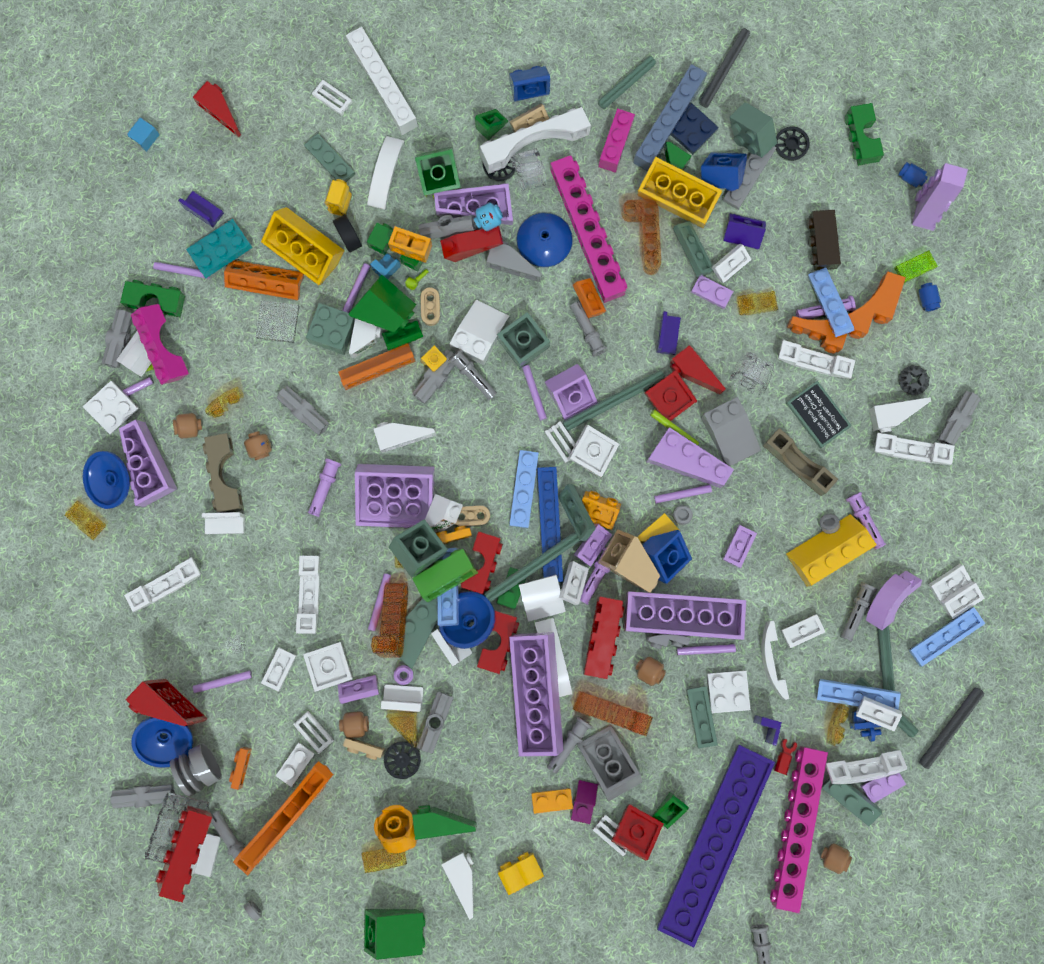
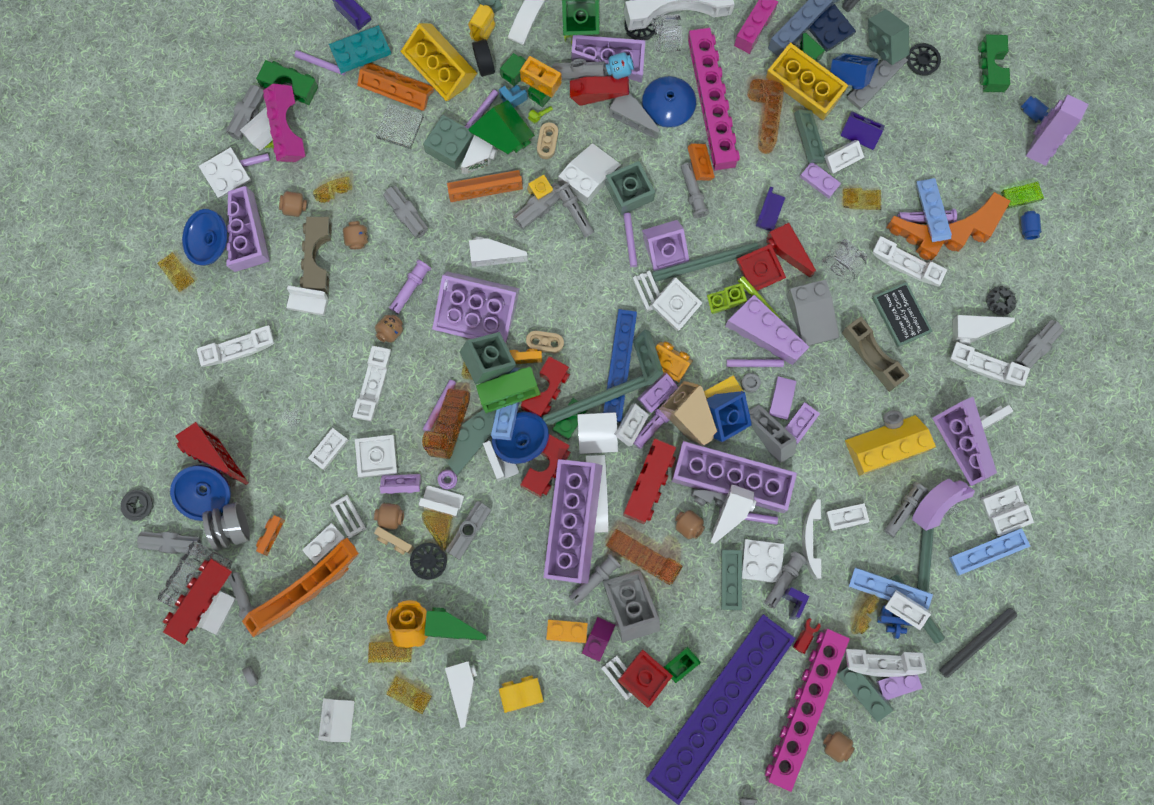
camera: 10 degrees right, 5 degrees down
lavender bar [193,670,252,693] -> none
green slope [364,909,425,960] -> none
green plate [382,320,423,350] -> none
white slope [425,494,463,533] -> none
light blue plate [509,450,539,528] -> none
dark brown brick [806,209,841,271] -> none
lavender pin [845,492,886,550] -> none
none -> dark grey gear [120,490,153,521]
none -> white panel [318,698,355,742]
none -> medium nougat head [375,315,403,343]
none -> clear yellow slope [386,676,432,714]
none -> lime slope [707,283,747,314]
none -> white slope [711,484,756,544]
none -> light grey slope [749,404,796,463]
none -> light grey pin [764,552,807,609]
none -> lavender slope [769,376,796,420]
none -> lavender wedge [932,397,997,486]
none -> white plate [980,405,1013,429]

